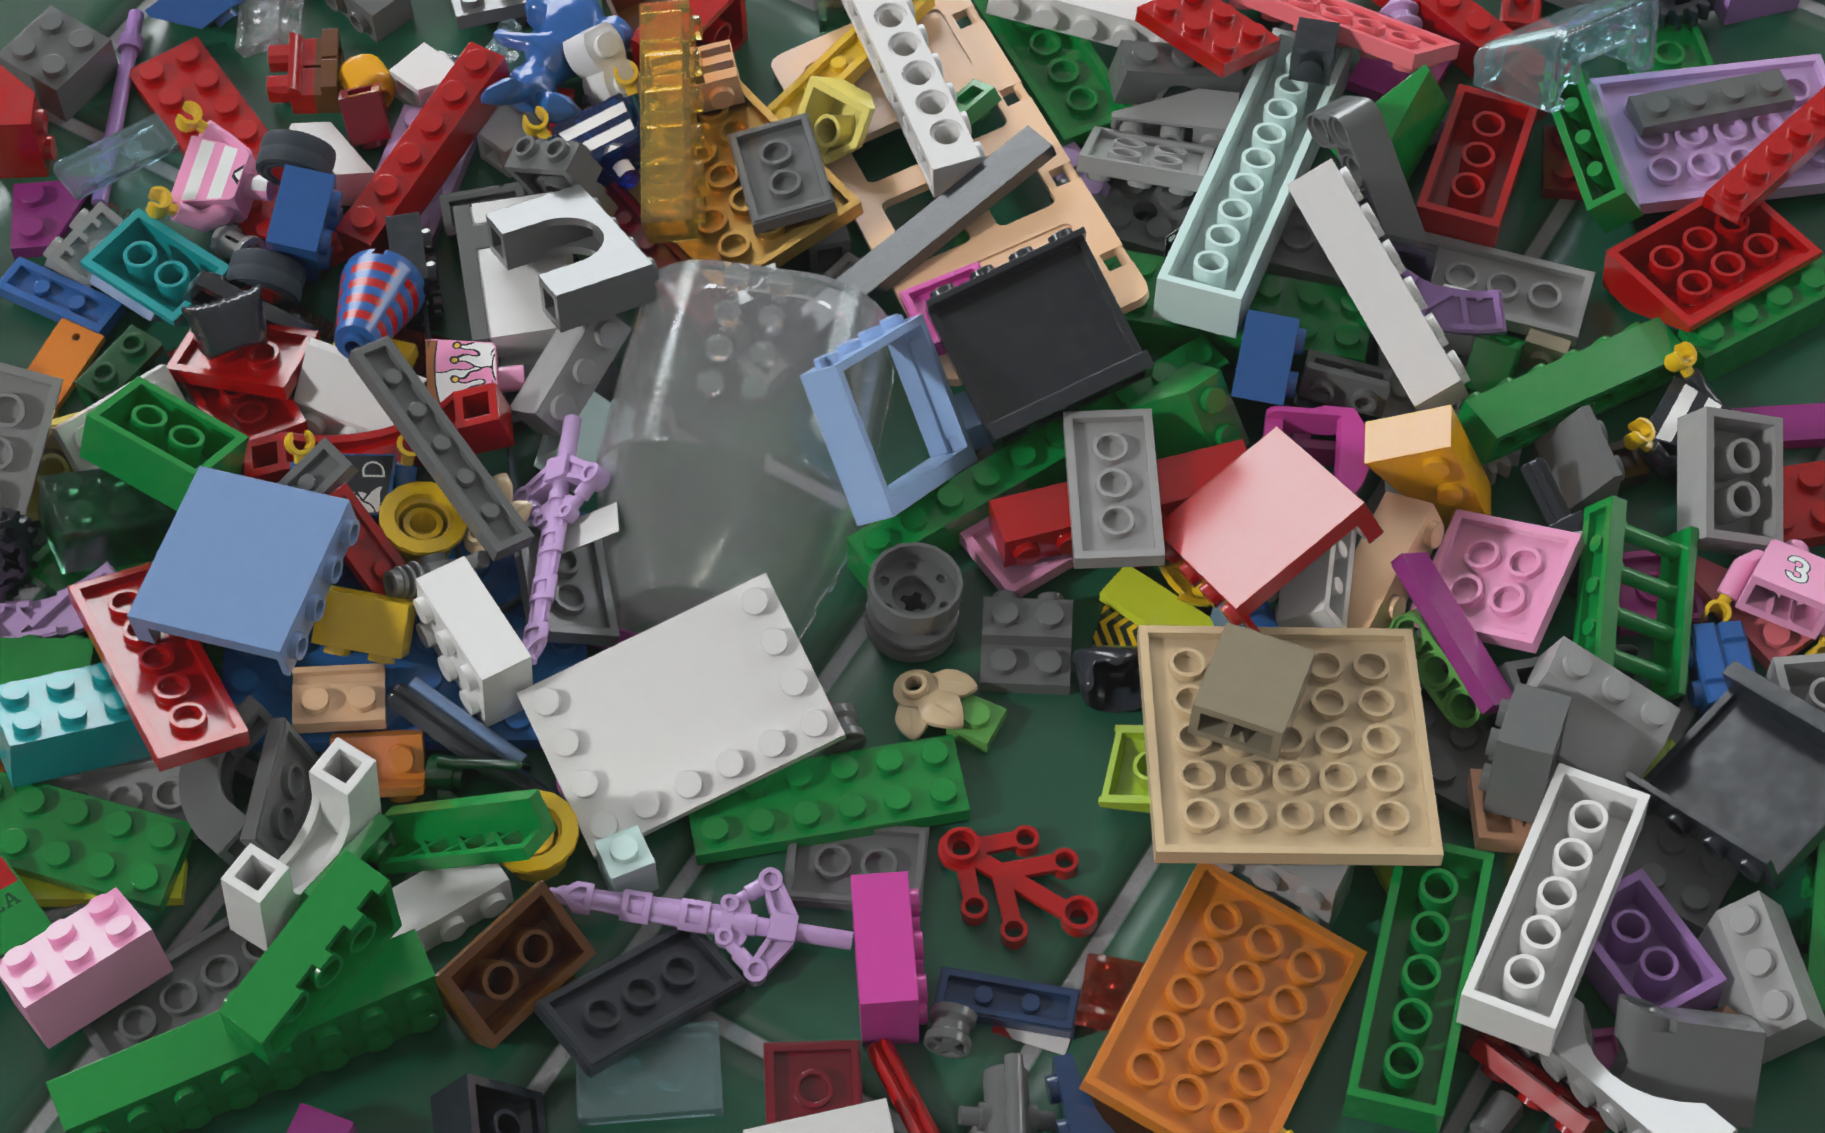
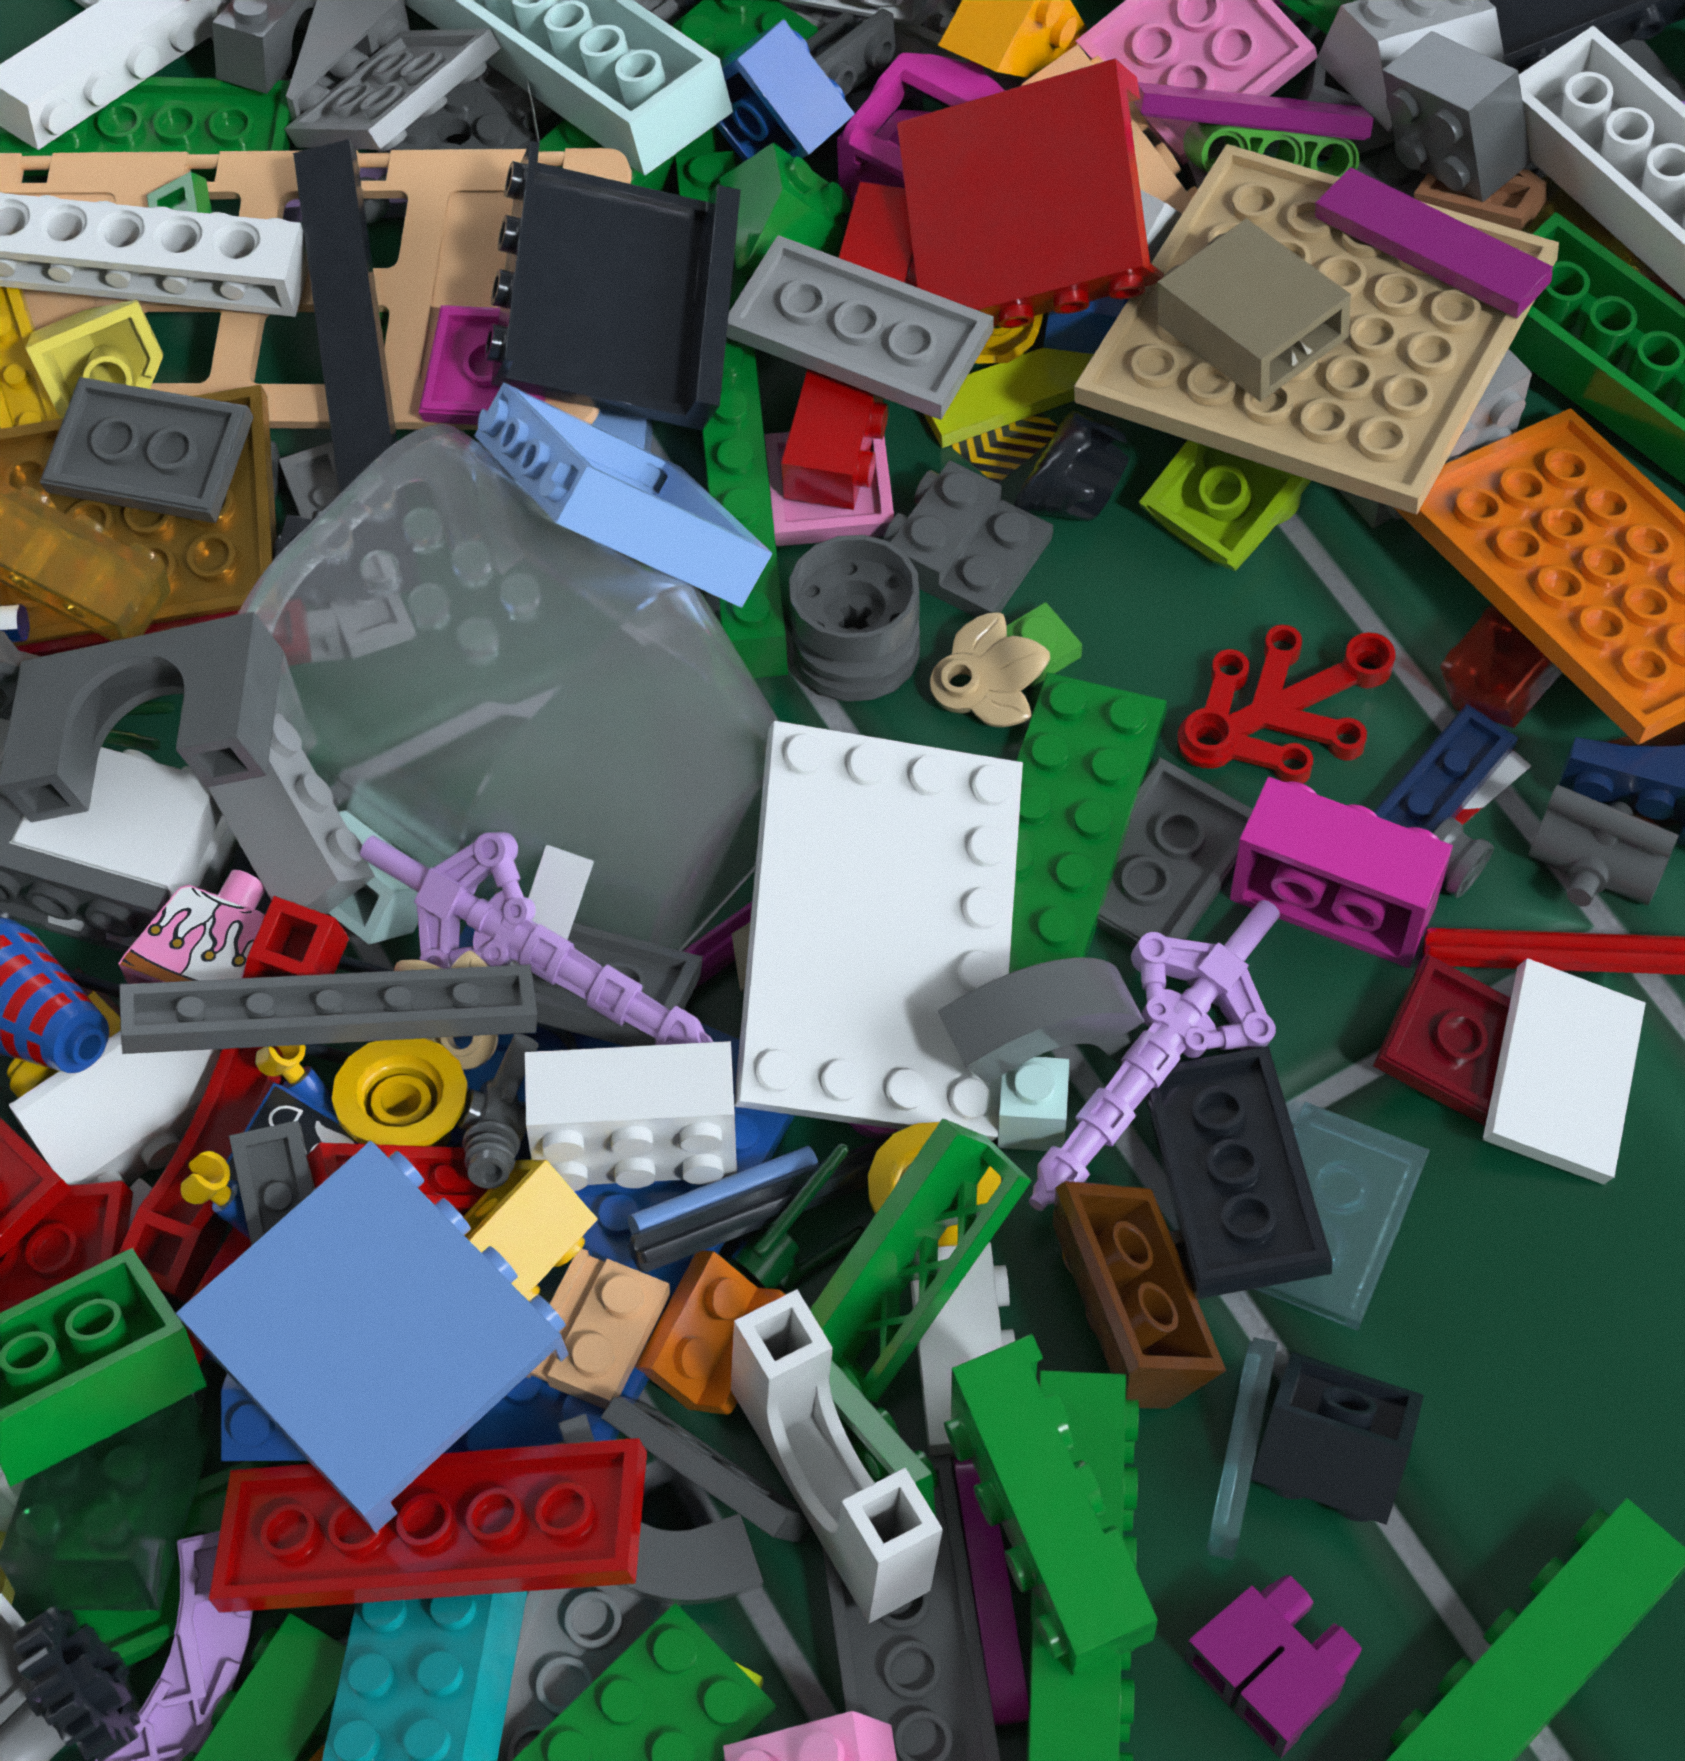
camera: 60 degrees left, 5 degrees up
none -> dark grey arch [938,957,1145,1084]
none -> clear light blue tile [1207,1337,1278,1560]
none -> magenta tile [1315,167,1553,318]

